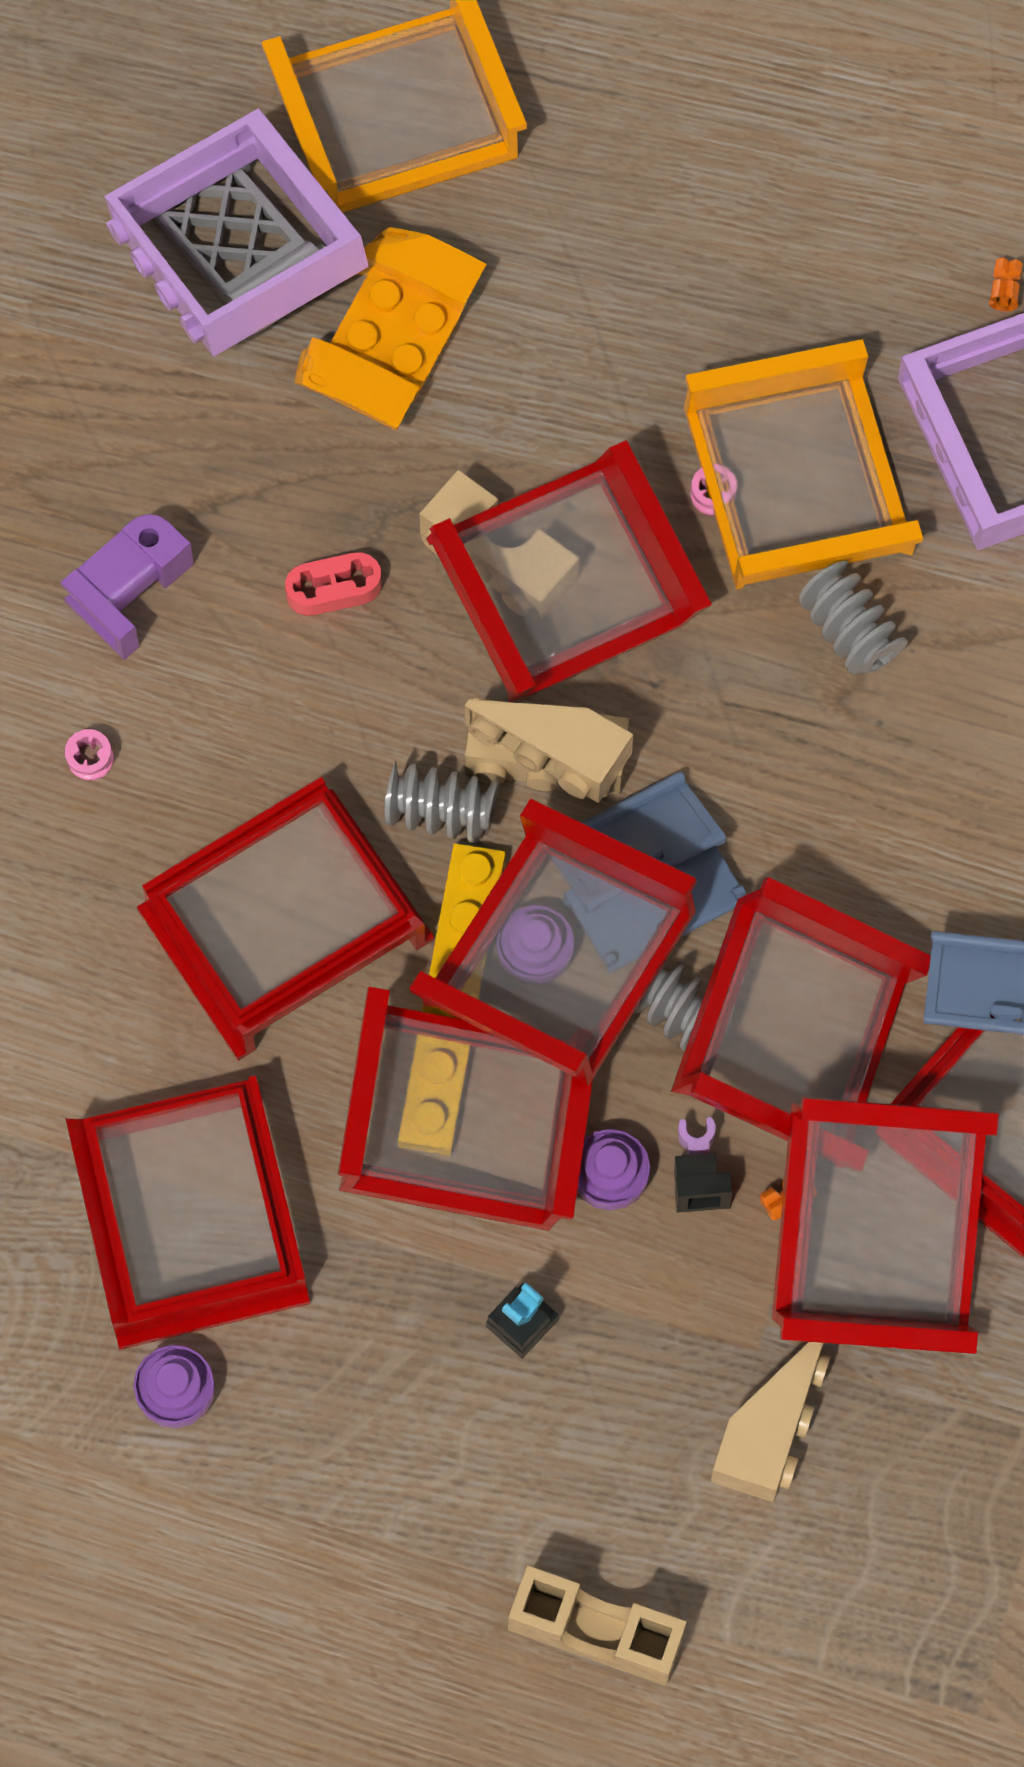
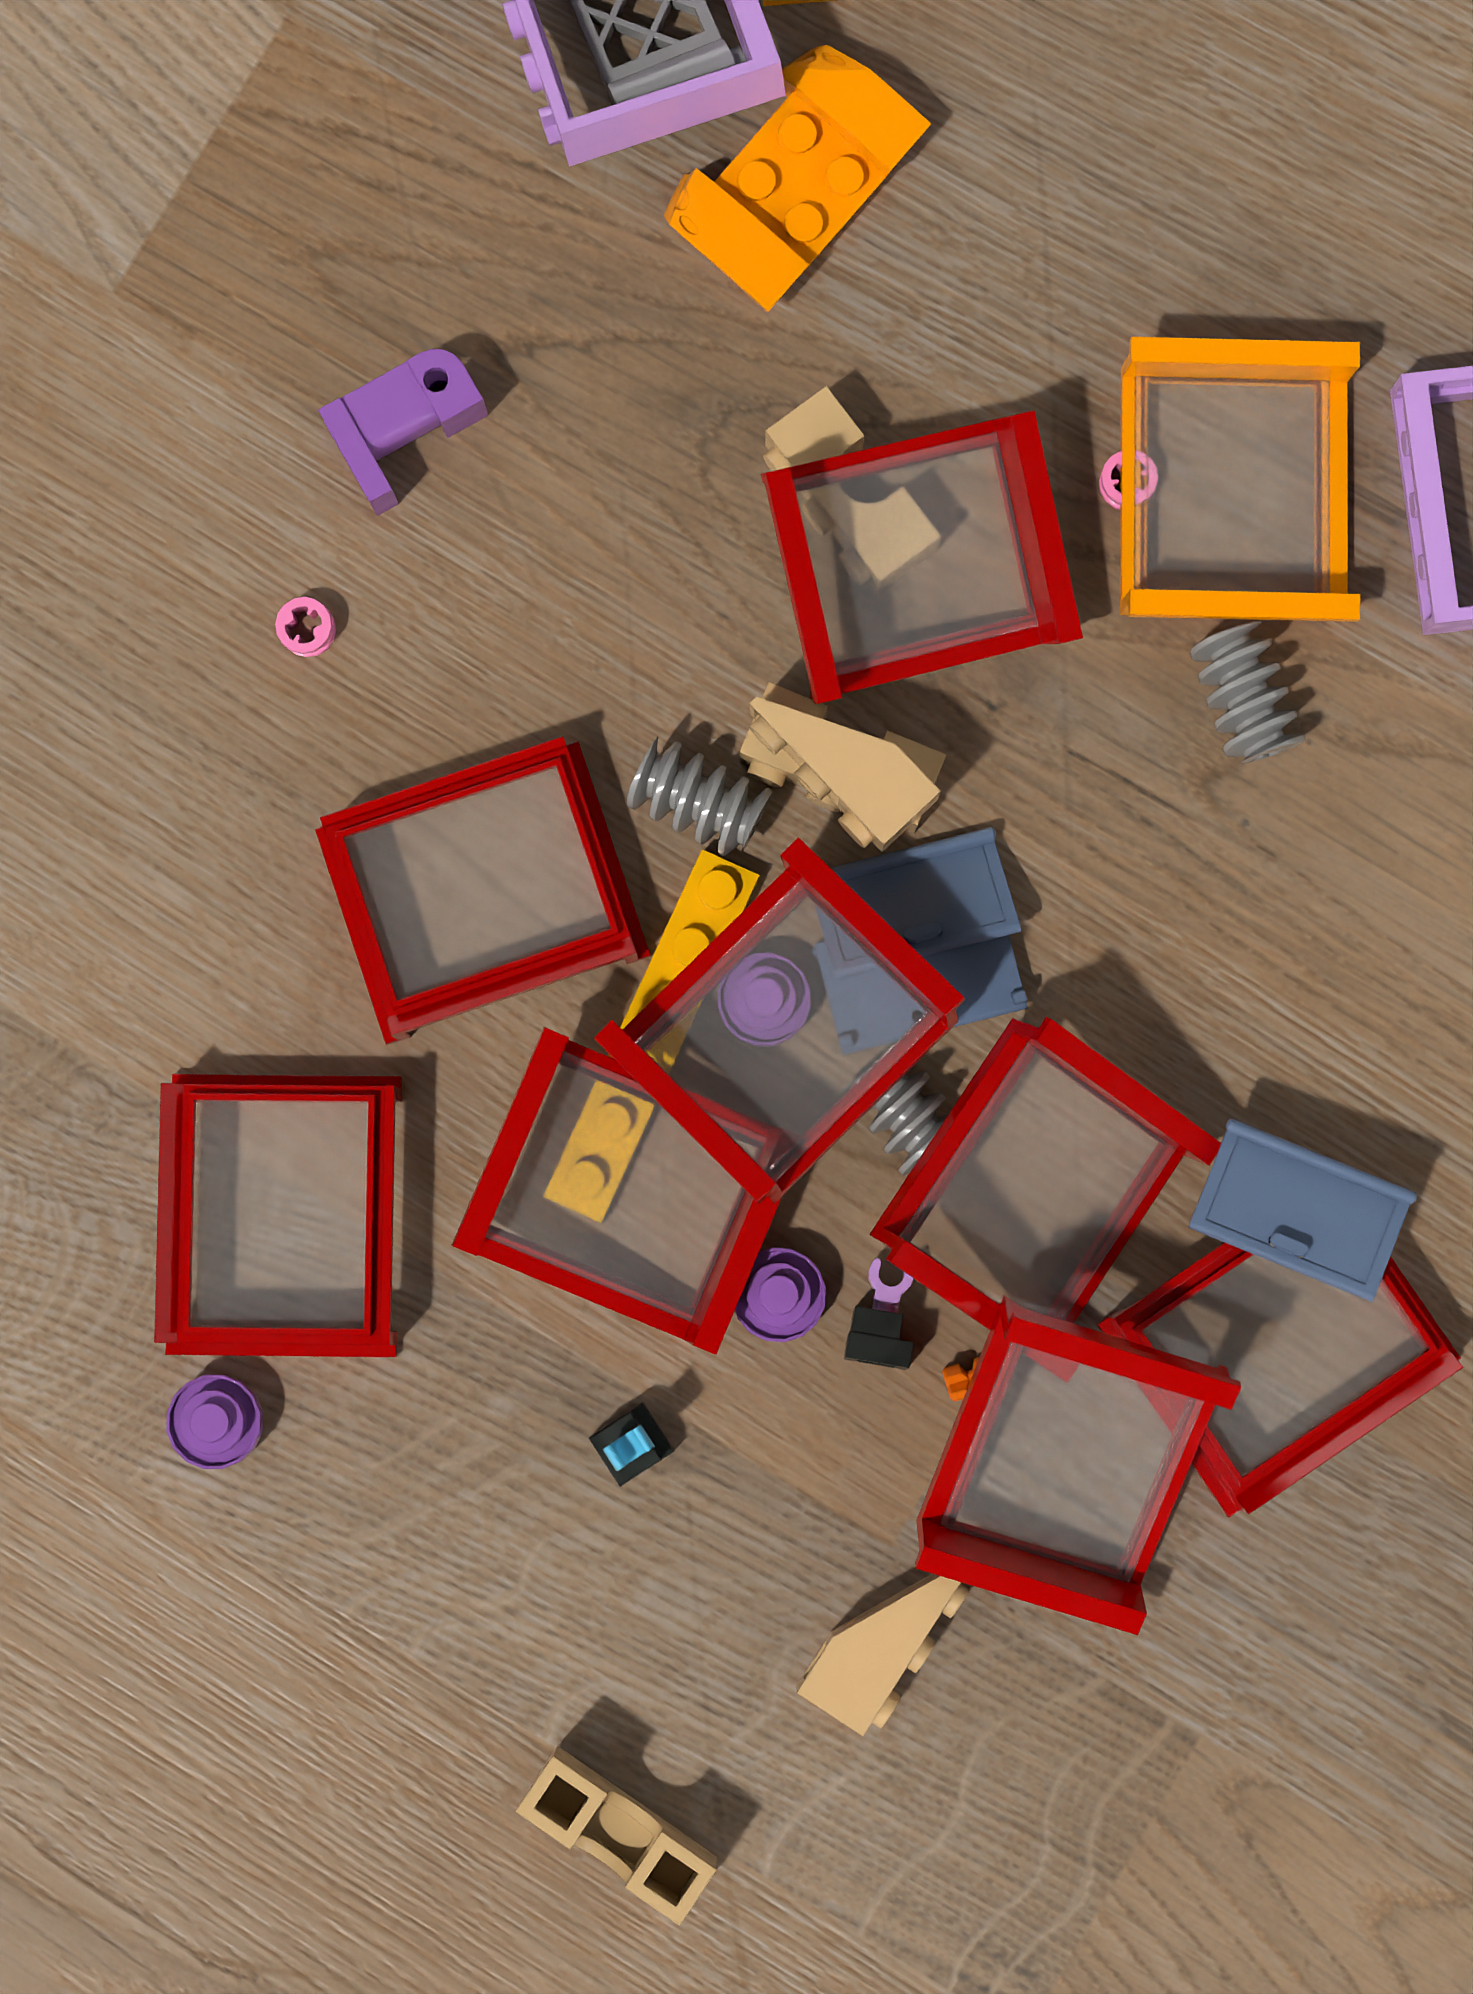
camera: 20 degrees right, 15 degrees up
coral beam [285,552,382,616] -> none

